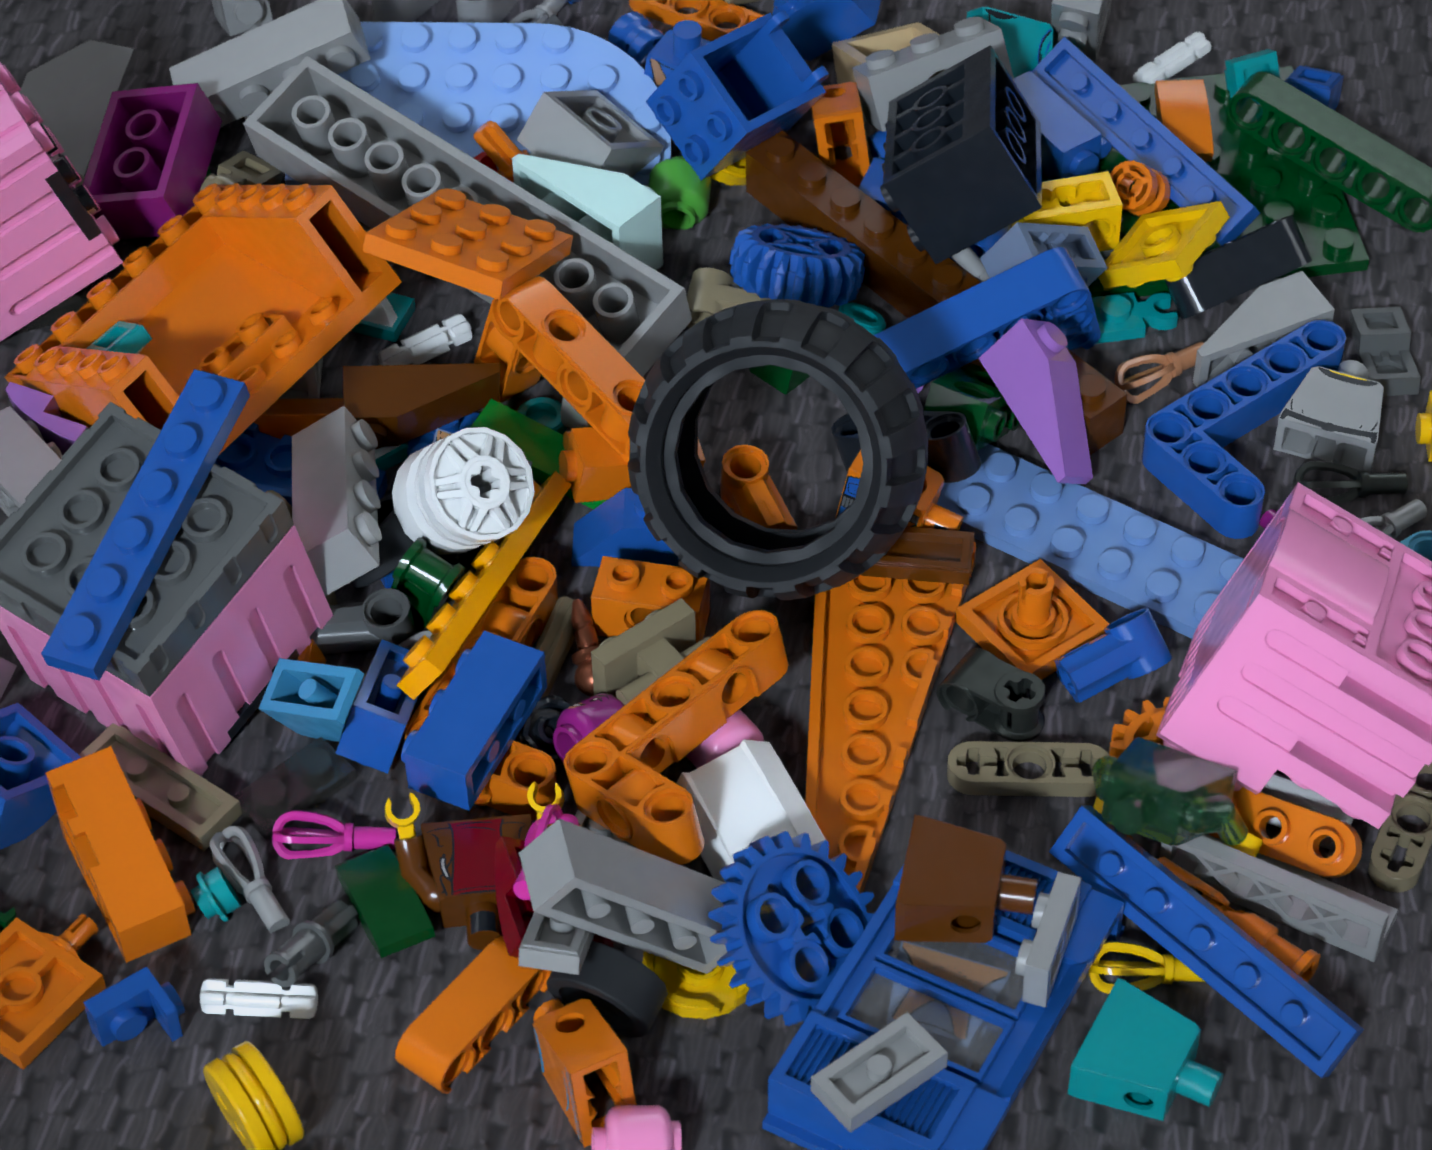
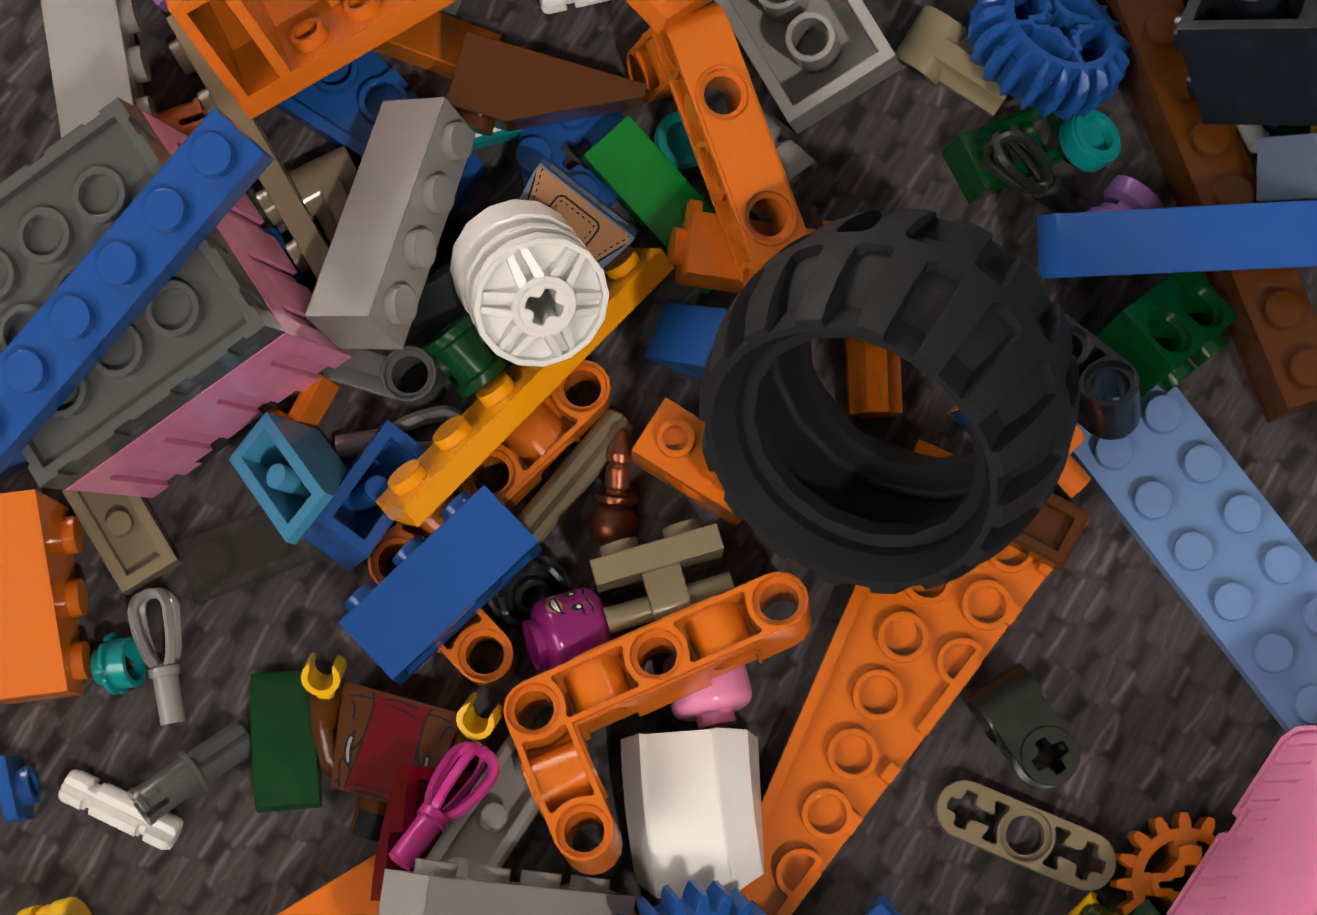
camera: 20 degrees right, 30 degrees up
dark pink piece [272,810,397,860] -> none
orange plate [955,559,1109,689] -> none
medium lavender slope [979,319,1093,484] -> none
blue piece [1054,608,1173,703] -> none

